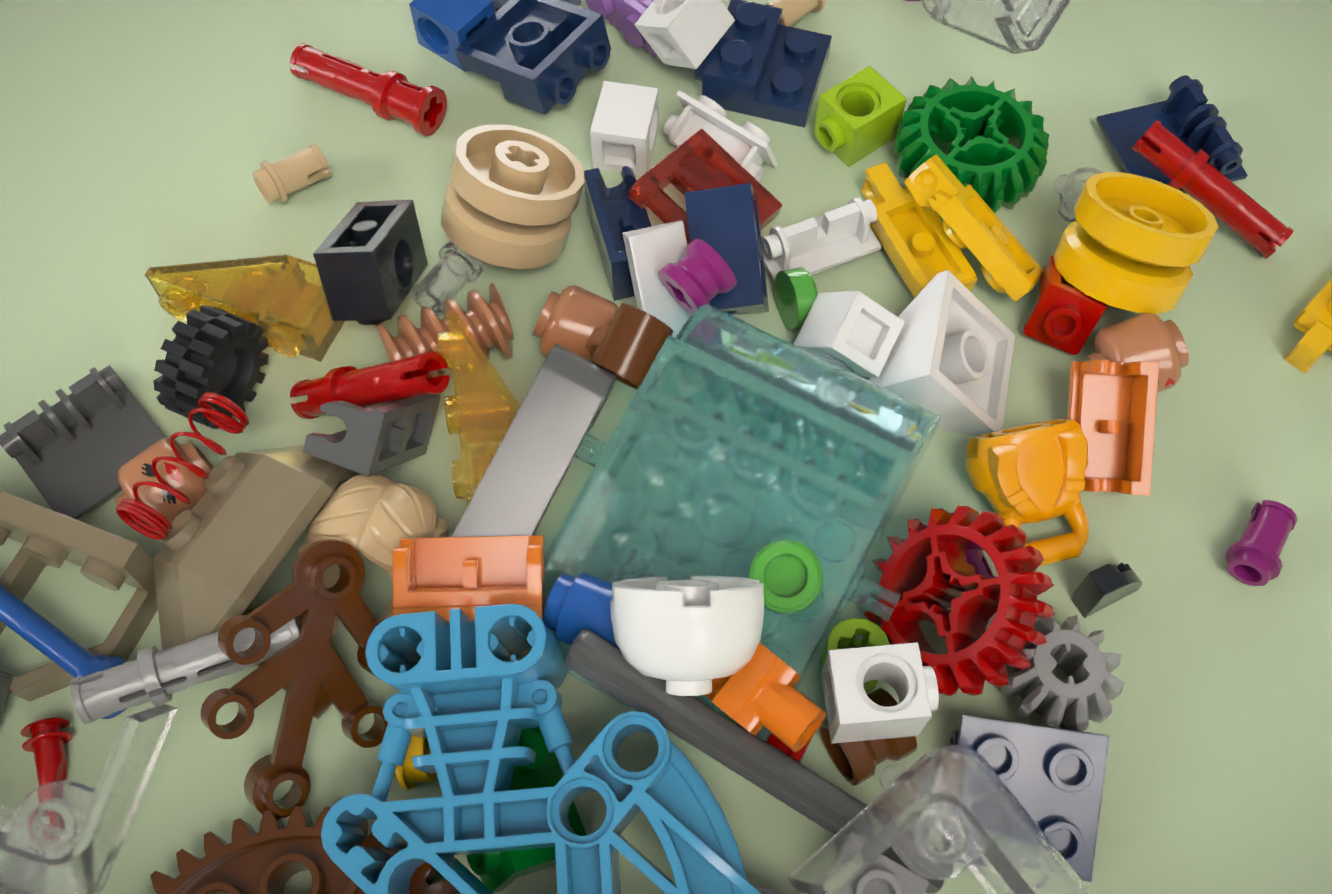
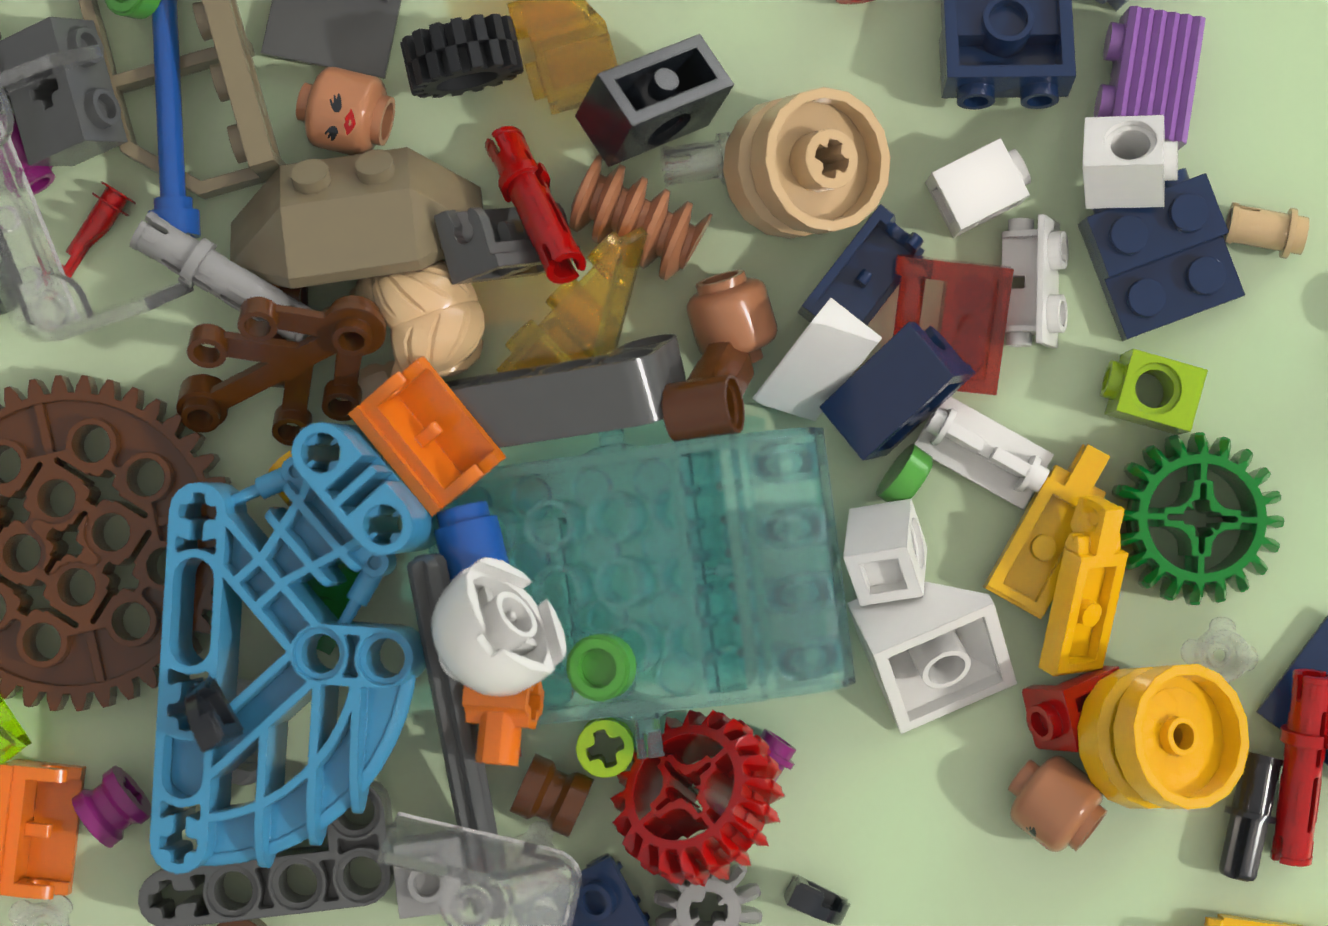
camera: 50 degrees right, 25 degrees up
red piece [116,392,249,540] -> none
magenta wheel [658,238,737,318] -> none
white brick [821,642,939,744] -> none
light orange piece [965,419,1089,566] -> none
orange hinge [1067,360,1159,496] -> none
none -> black axle [1219,752,1283,882]

